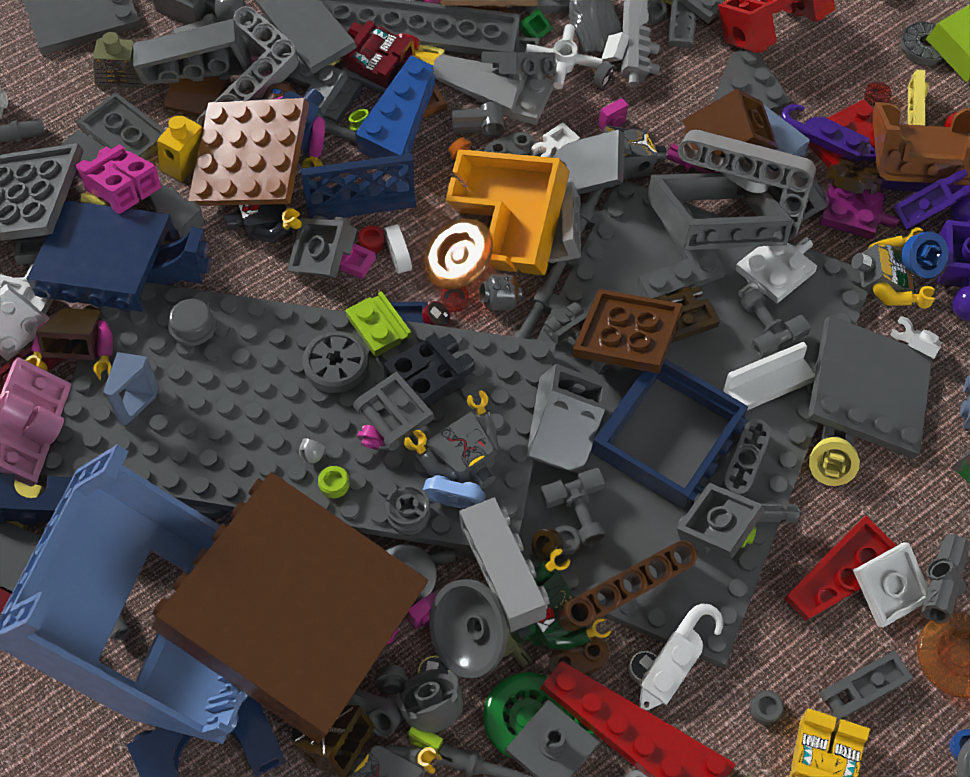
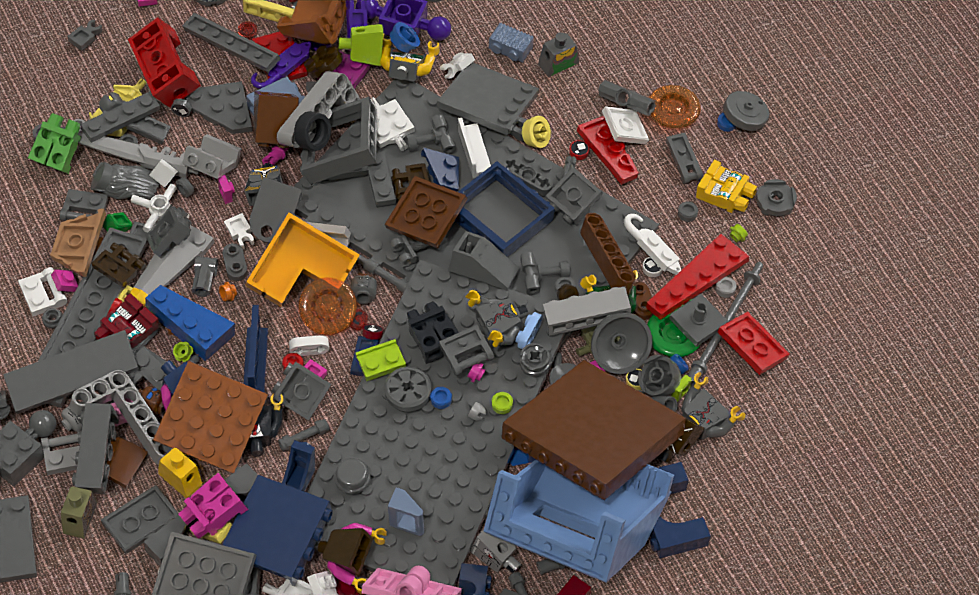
camera: 80 degrees left, 5 degrees down
none -> dark brown plate [92,242,147,288]
none -> tile [171,99,192,117]
none -> dark grey plate [182,13,280,73]
none -> light grey panel [182,134,242,179]
none -> dark grey bar [278,419,330,452]
none -> black tyre [294,111,331,151]
none -> lime torso [339,24,383,66]
none -> wing [421,148,459,192]
none -> blue tile [430,387,452,409]
none -> tile [569,140,589,160]
none -> blue tile [670,354,688,374]

